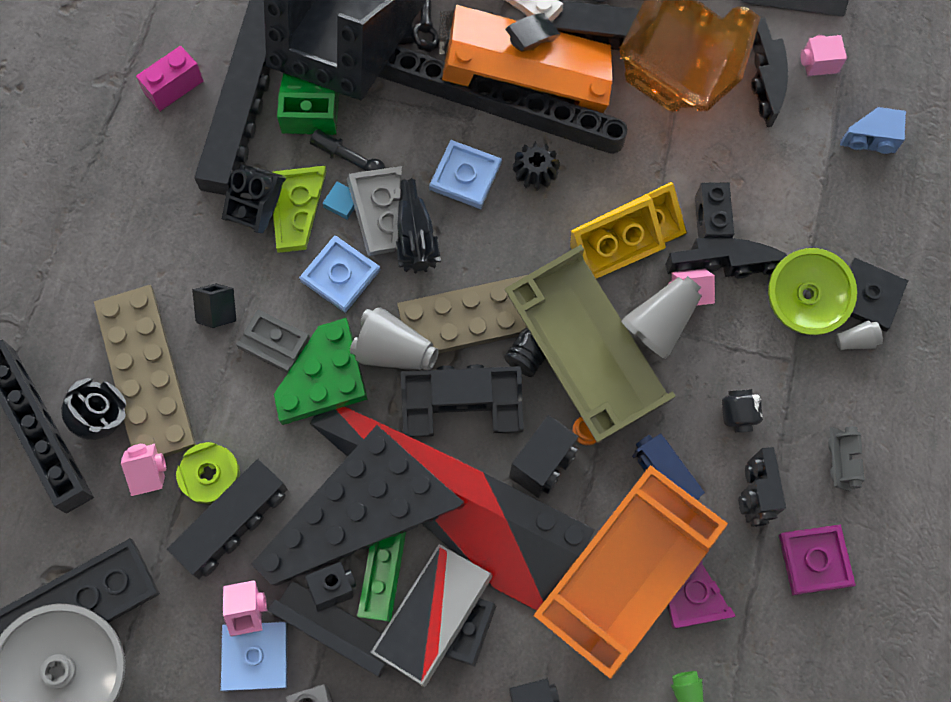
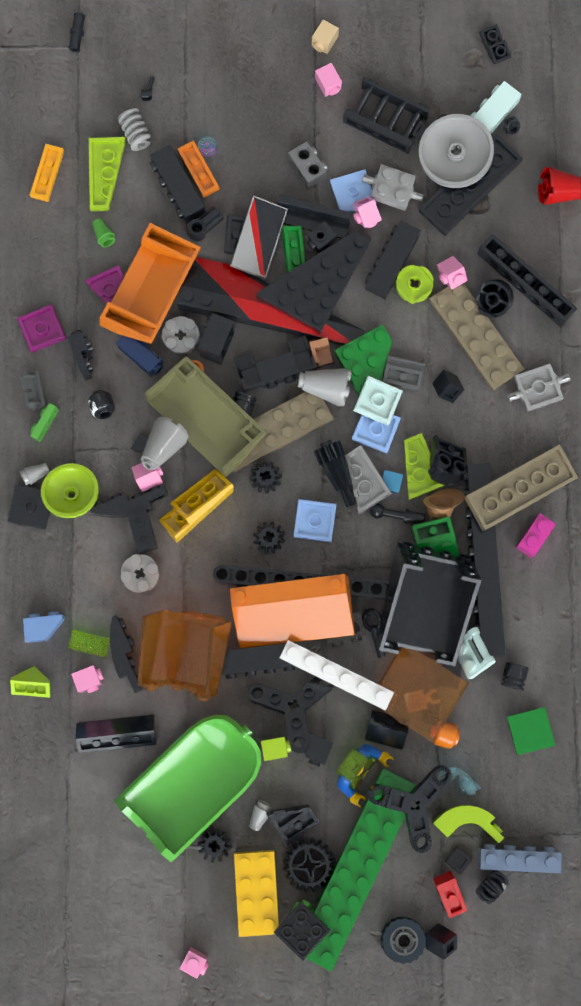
camera: 170 degrees right, 10 degrees up
slope [505,13,560,51] -> none
none -> lime slope [10,666,51,698]
none -> bright green plate [30,403,59,443]
none -> clear neon green plate [68,629,110,658]
none -> light grey plate [121,554,160,593]
none -> black tile [131,433,148,452]
none -> light grey plate [162,316,200,355]
none -> black piece [189,207,224,242]
none -> black gear [249,461,282,494]
none -> nougat panel [309,337,333,367]
none -> light aqua plate [353,376,403,426]
none -> light grey plate [362,164,424,211]
none -> medium nougat piece [423,488,465,521]
none -> dark tan plate [464,444,578,531]
none -> light grey plate [507,364,571,412]

